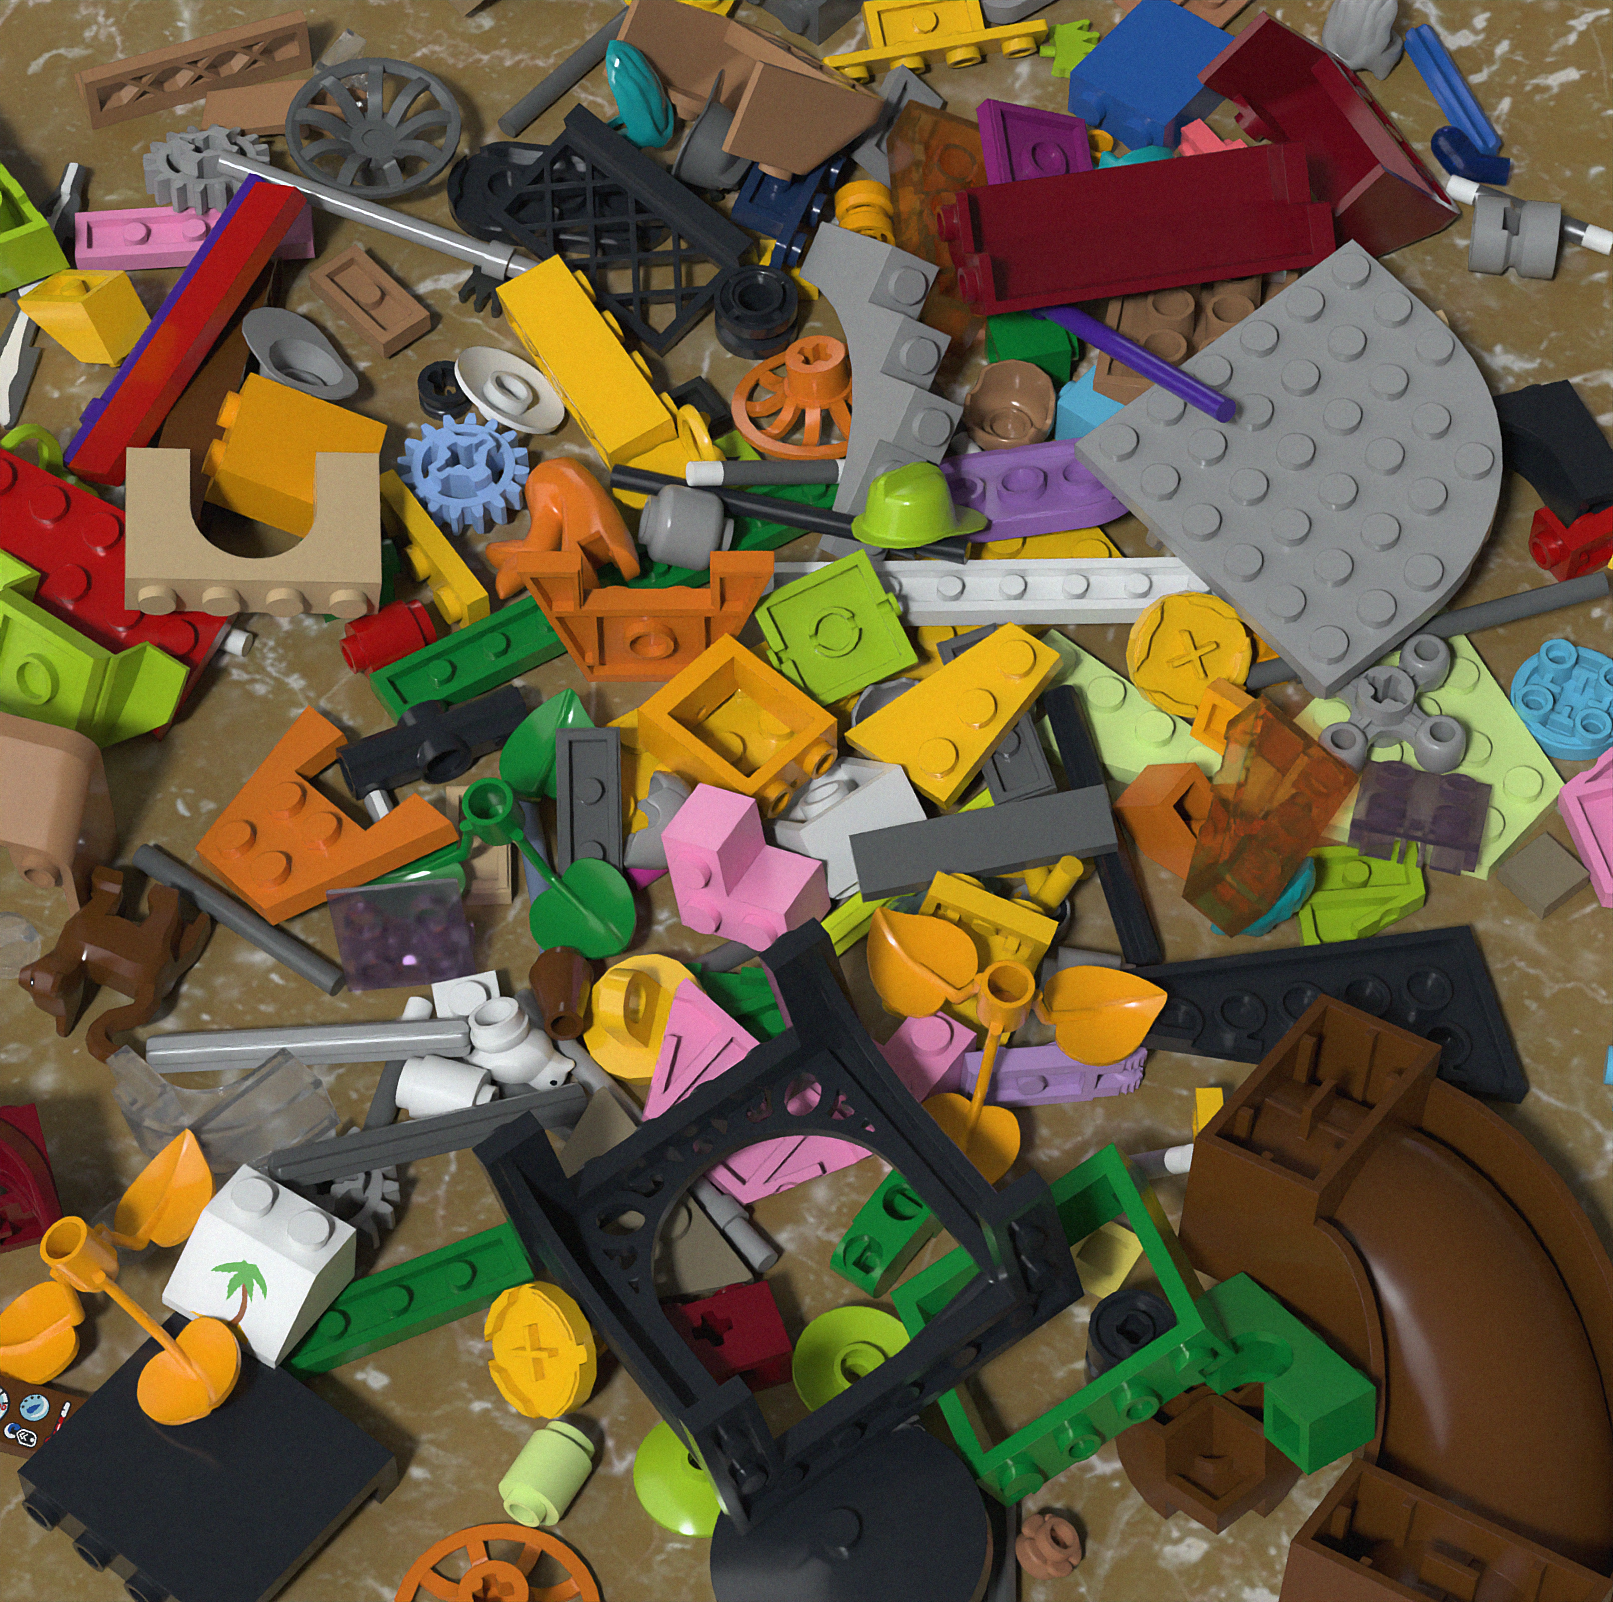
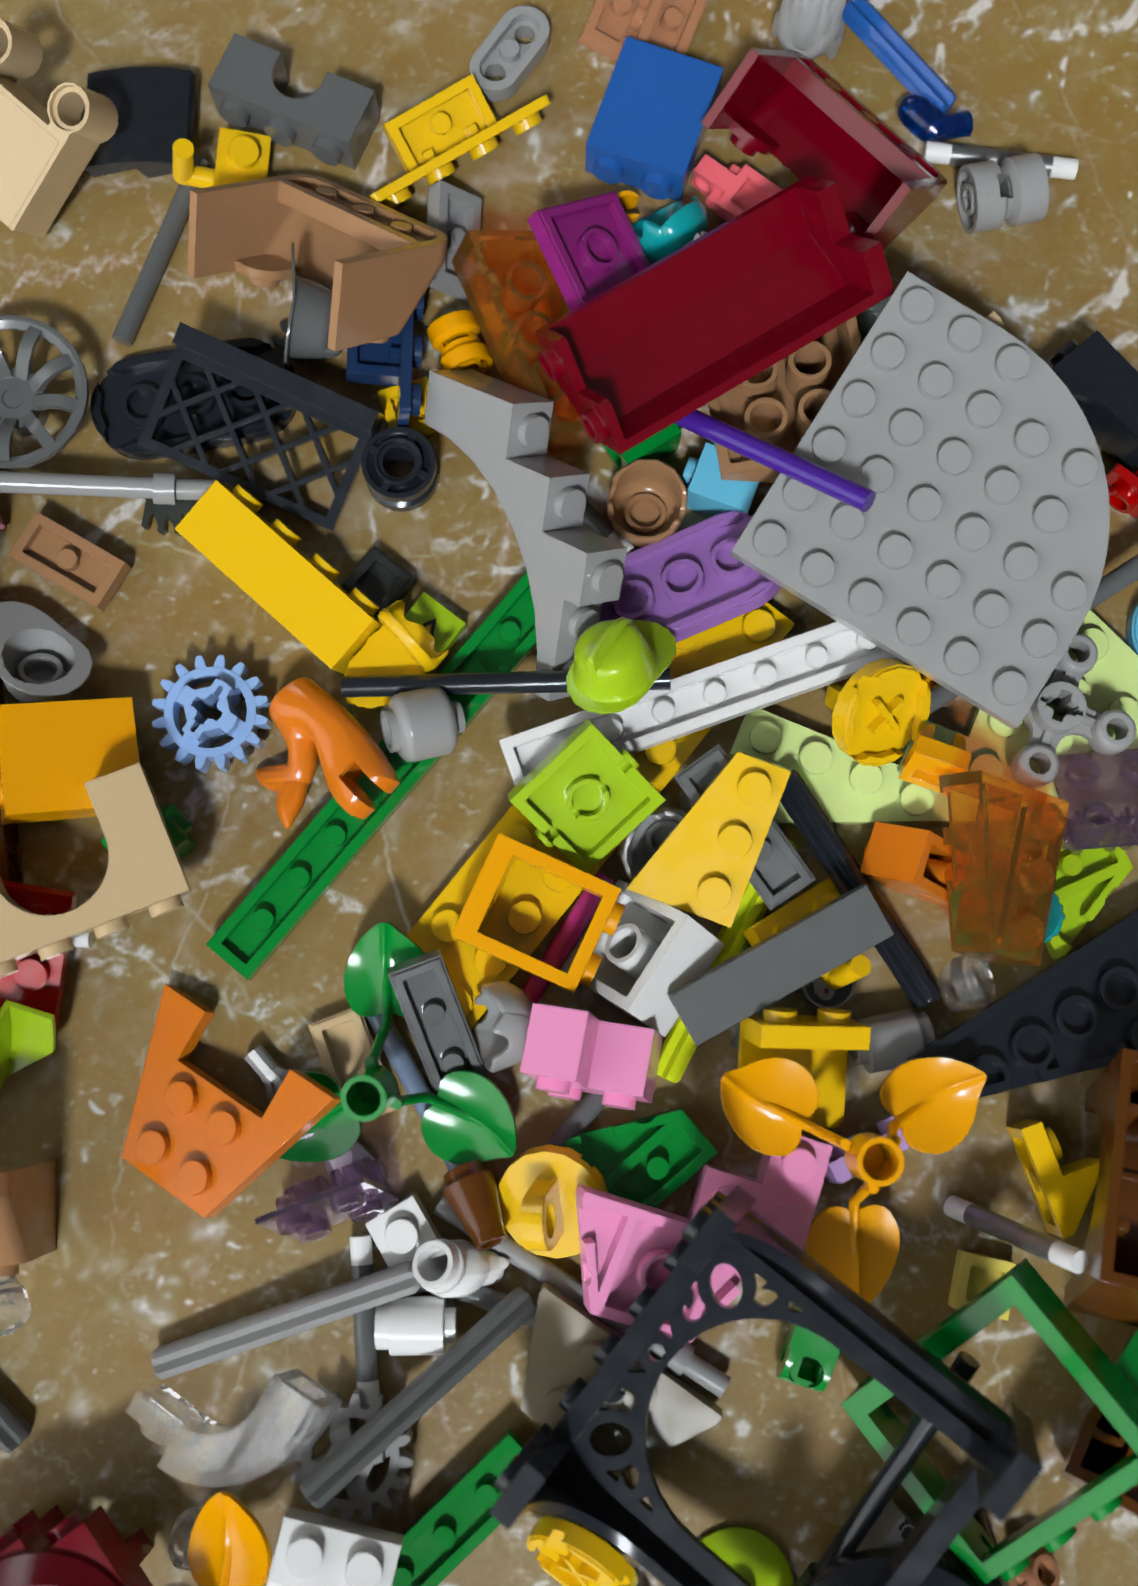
camera: 20 degrees left, 25 degrees up
reddish brown animal [18,865,212,1067] -> none
dark grey bar [132,844,347,996] -> none
black piece [335,684,529,801] -> none
red brick [339,599,437,680] -> none
yellow plate [379,469,491,629] -> none
black bush [417,360,473,421] -> none
white dish [454,346,565,434] -> none
orange wing [517,551,774,682] -> none
teal piece [605,39,674,151] -> none
dark red brick [660,1280,793,1420] -> none
dark grey bar [686,459,846,486] -> none
orange wheel [731,335,852,460] -> none
lime dish [792,1306,910,1412] -> none
lime piece [1039,19,1100,79] -> none
black wheel [1084,1289,1177,1385] -> none
none -> clear tile [938,952,996,1011]

